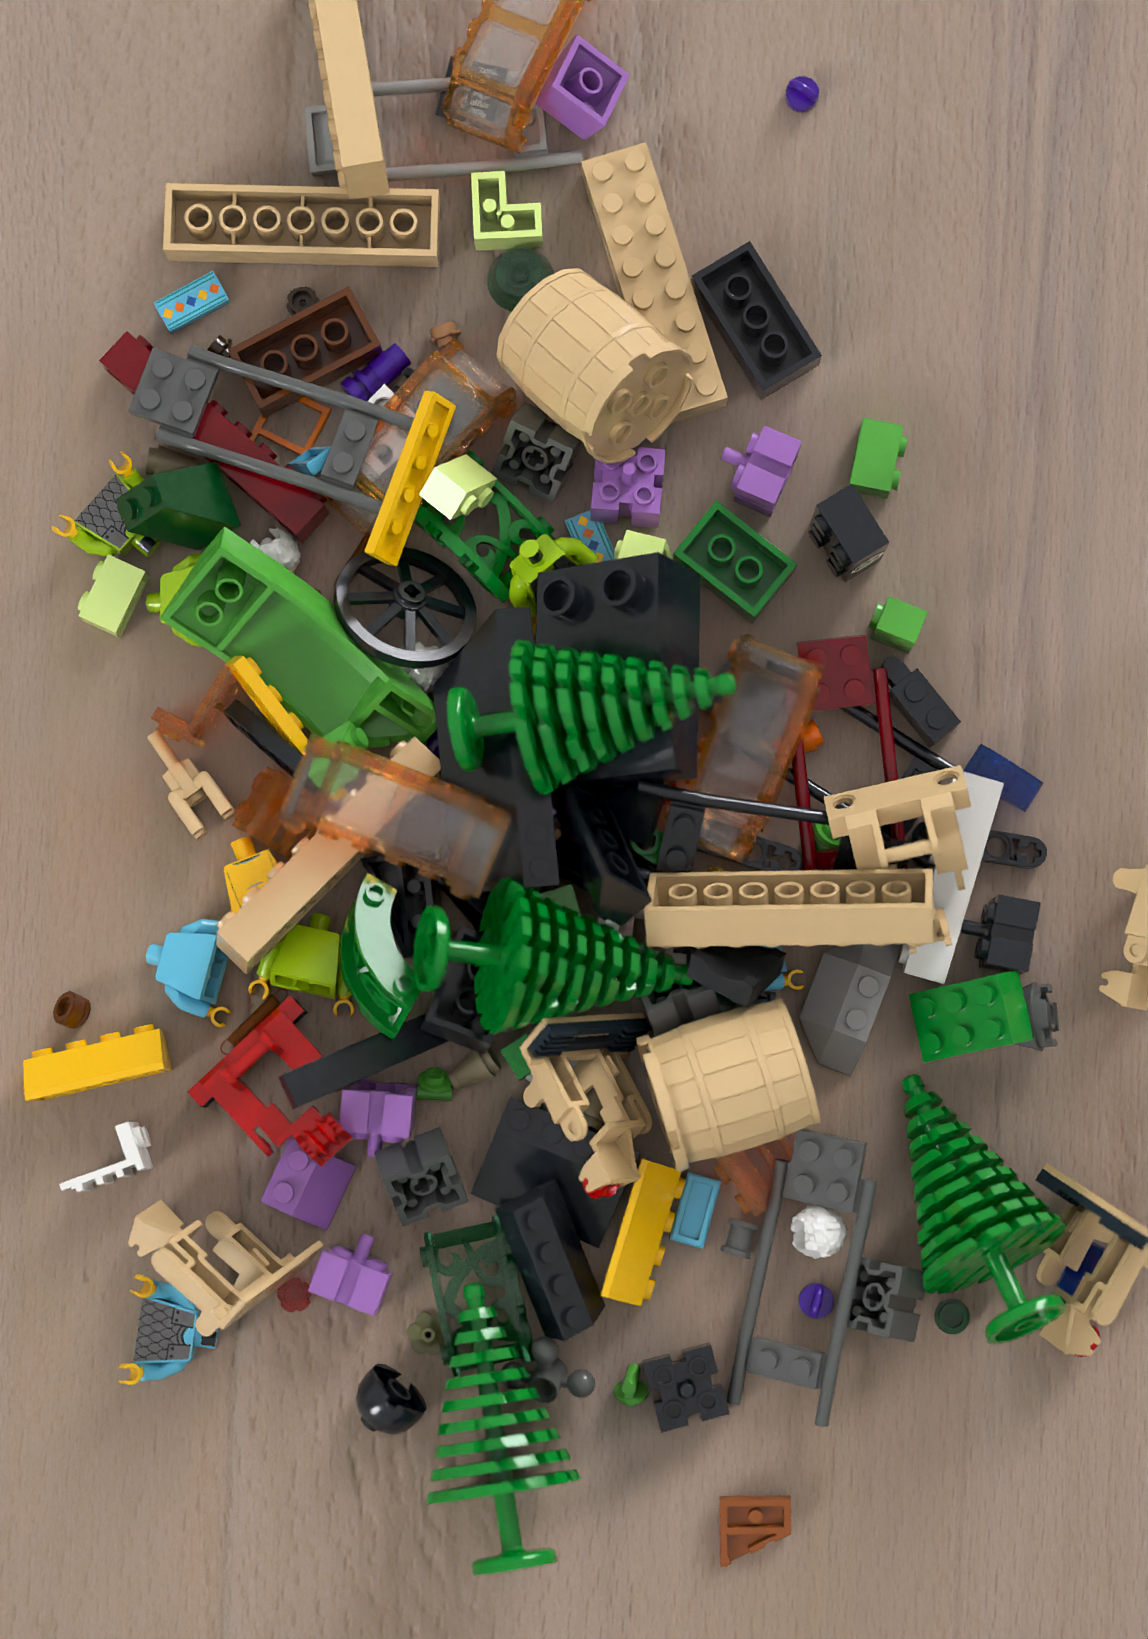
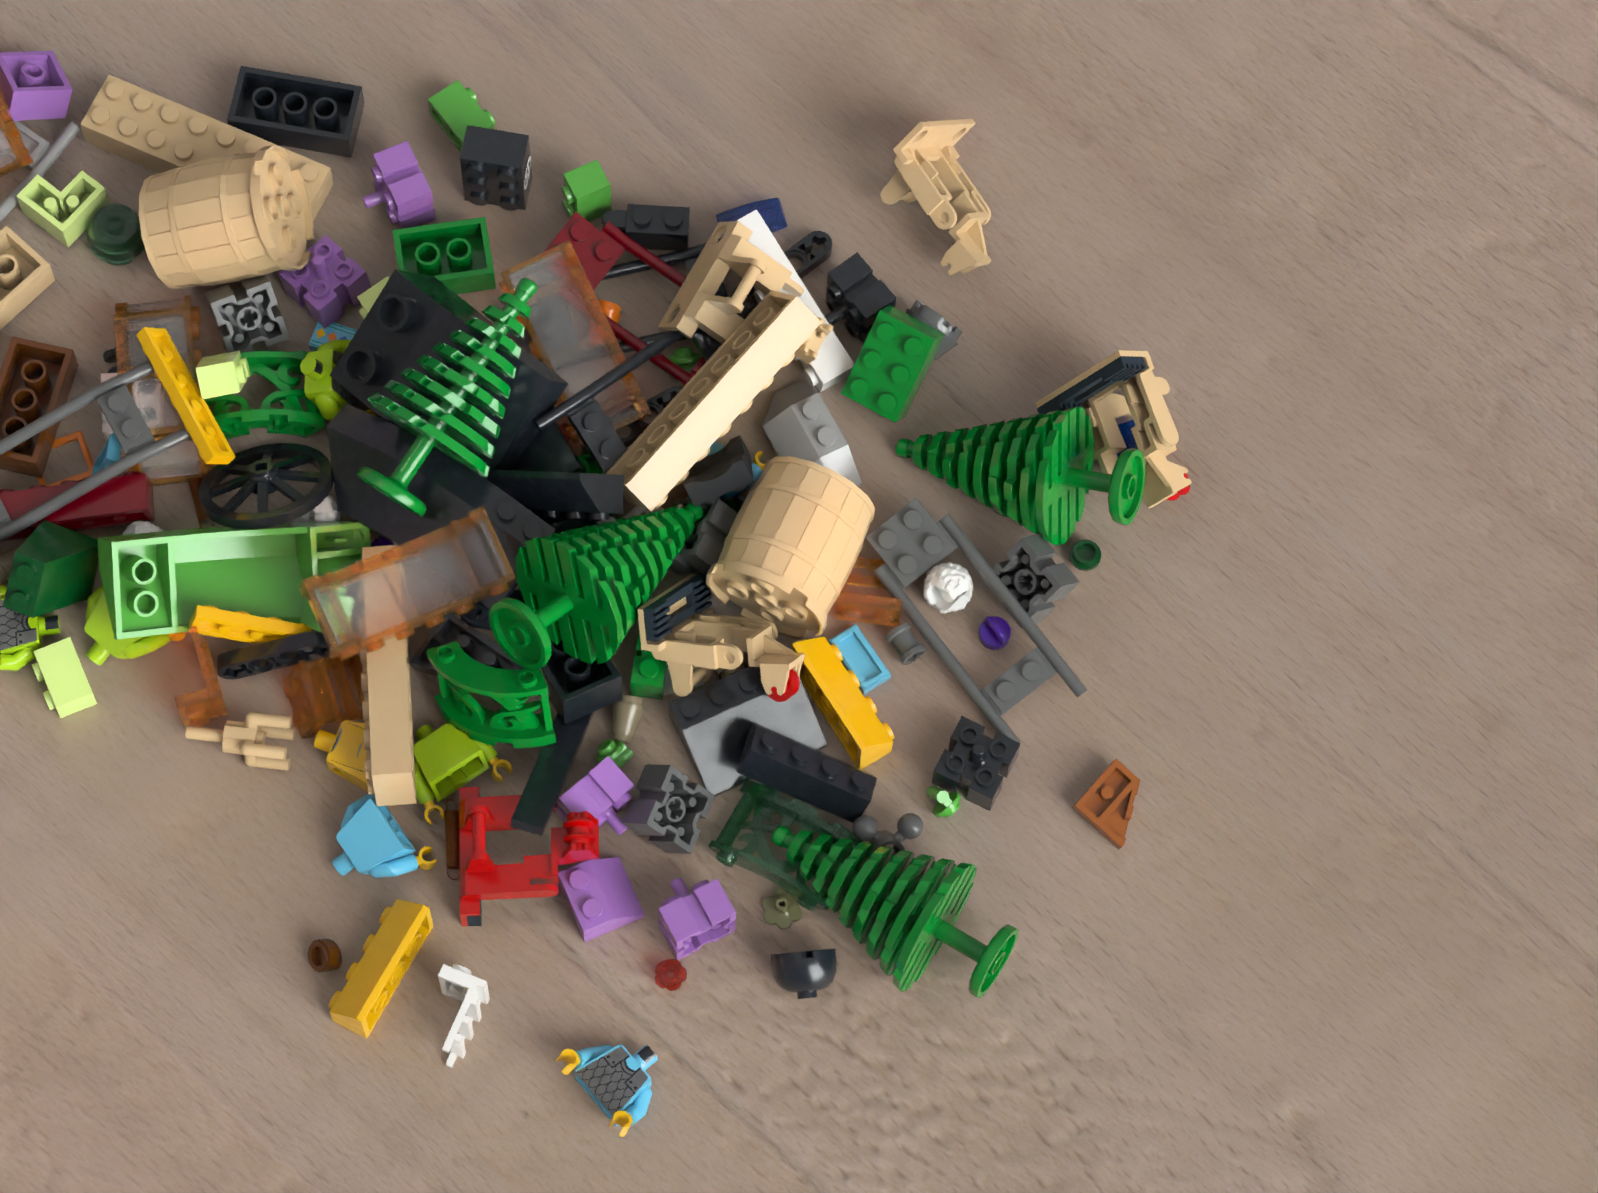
camera: 55 degrees left, 15 degrees down
tan container [128,1200,324,1337] -> none
dark purple axle [340,343,411,401] -> none
medium nougat plate [429,321,462,349] -> none

